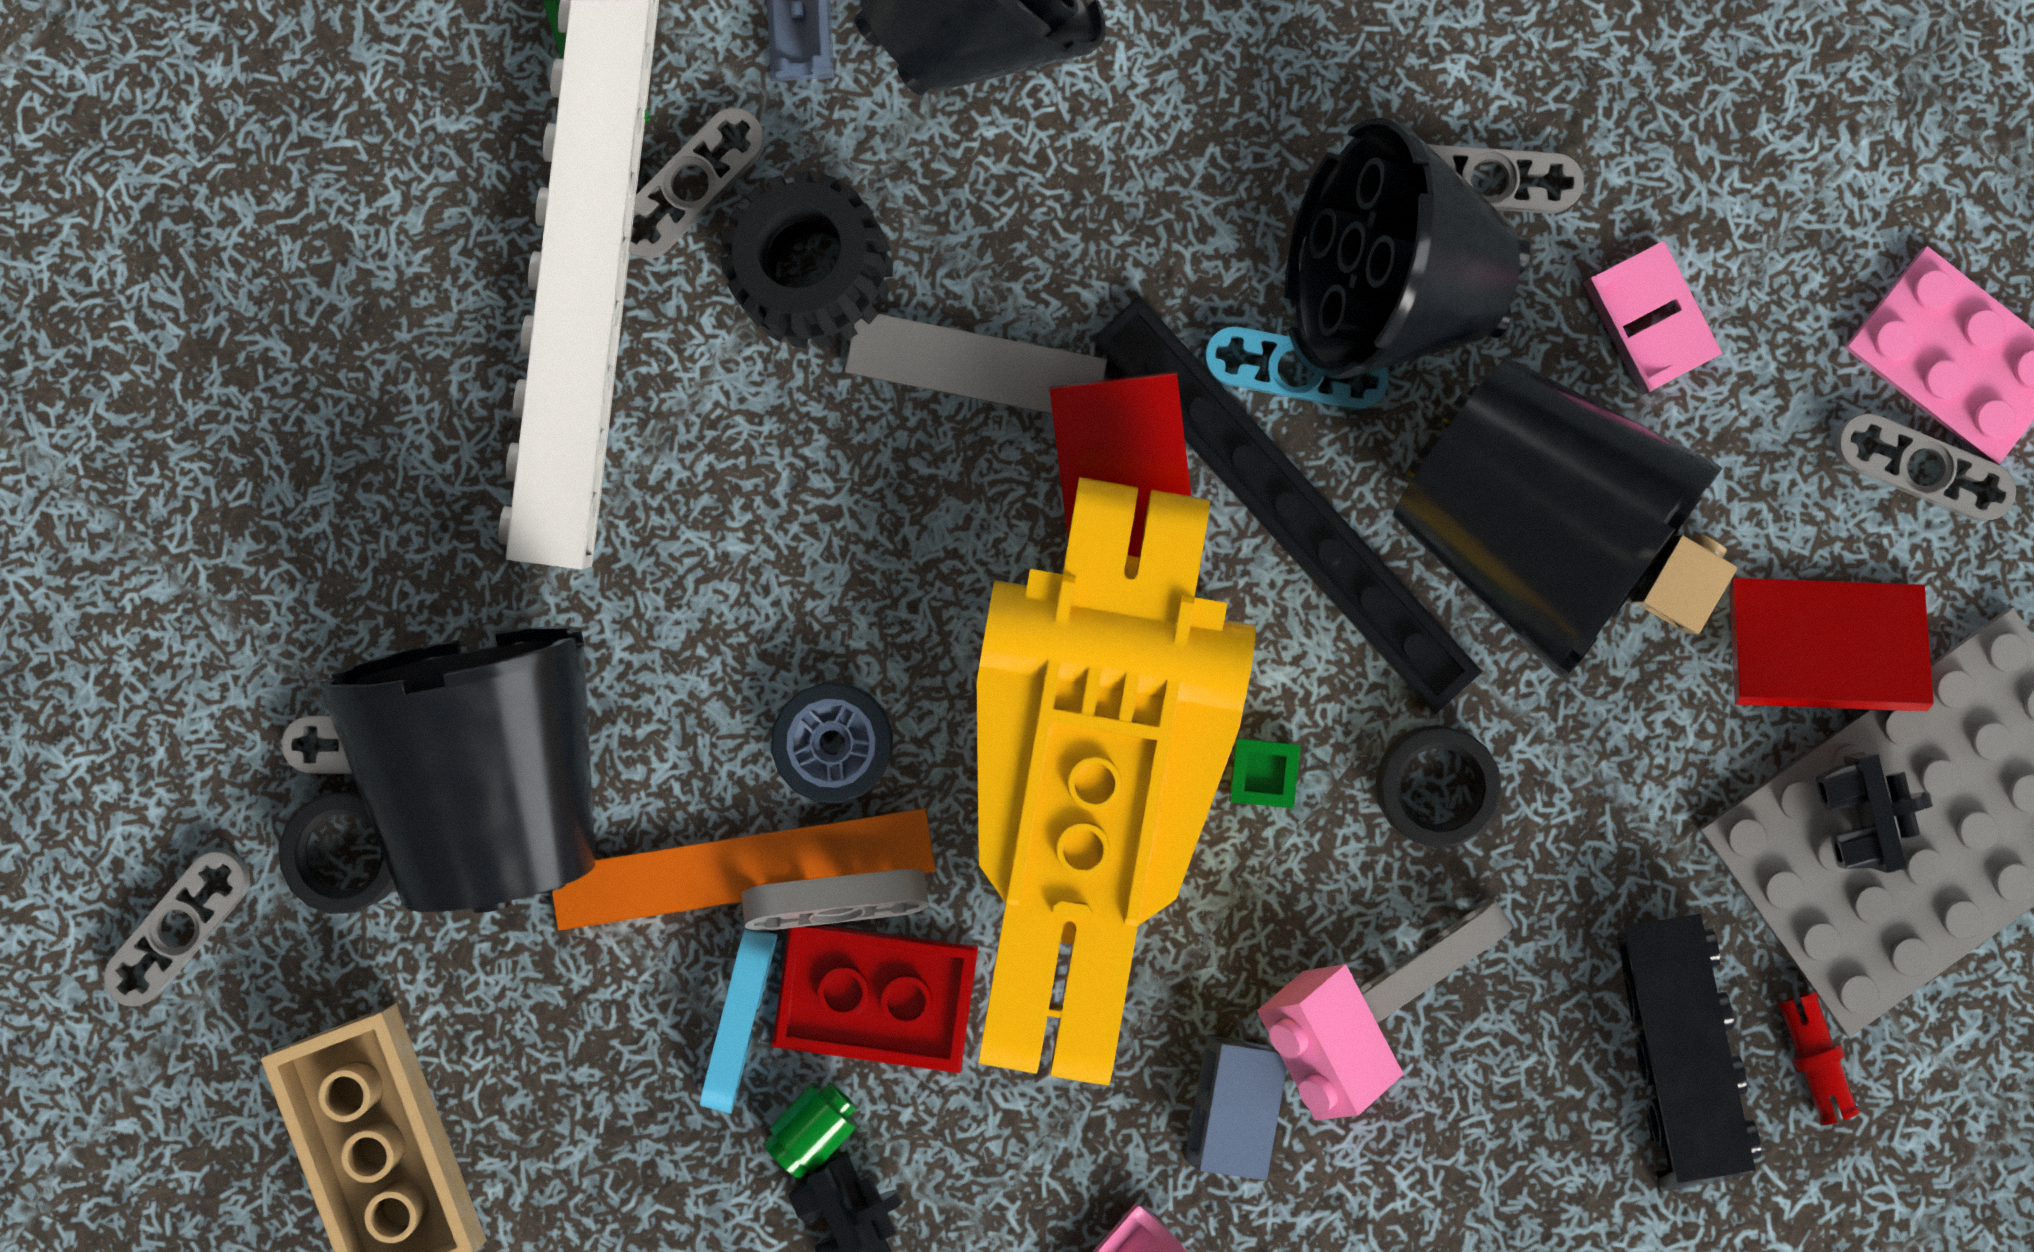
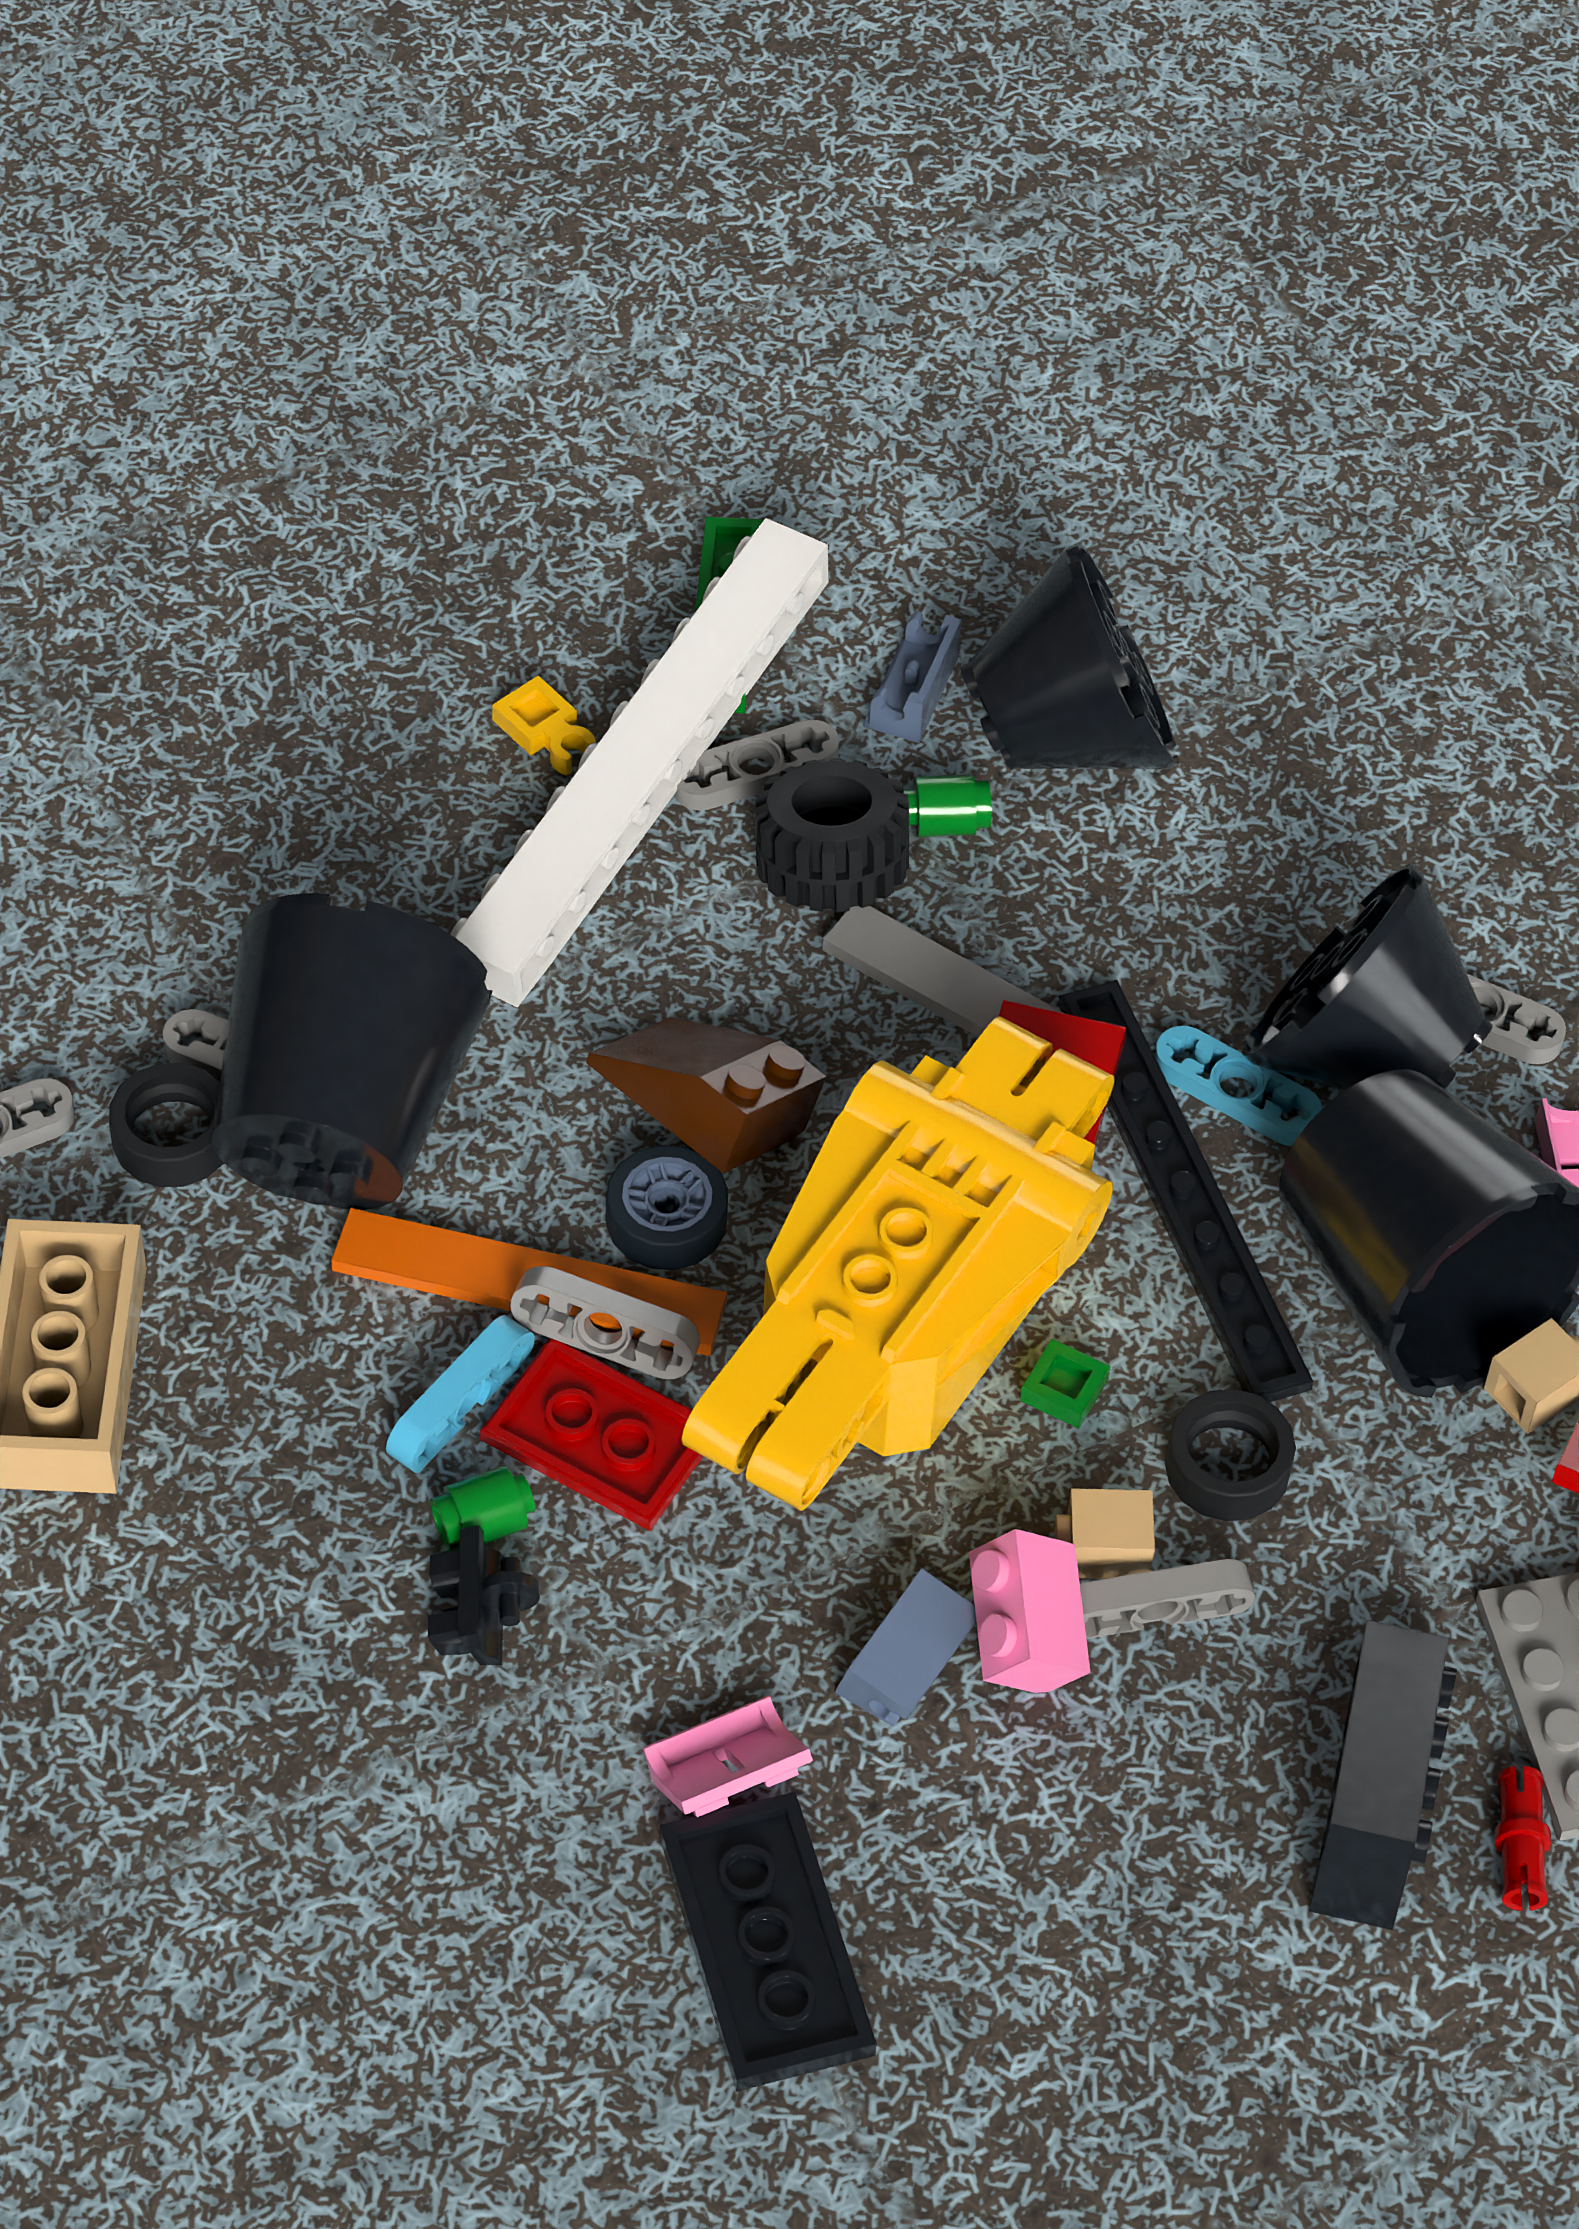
camera: 20 degrees right, 35 degrees down
none -> yellow plate [492,675,596,775]
none -> reddish brown slope [586,1017,827,1174]
none -> green brick [903,774,992,838]
none -> tan brick [1054,1489,1155,1579]

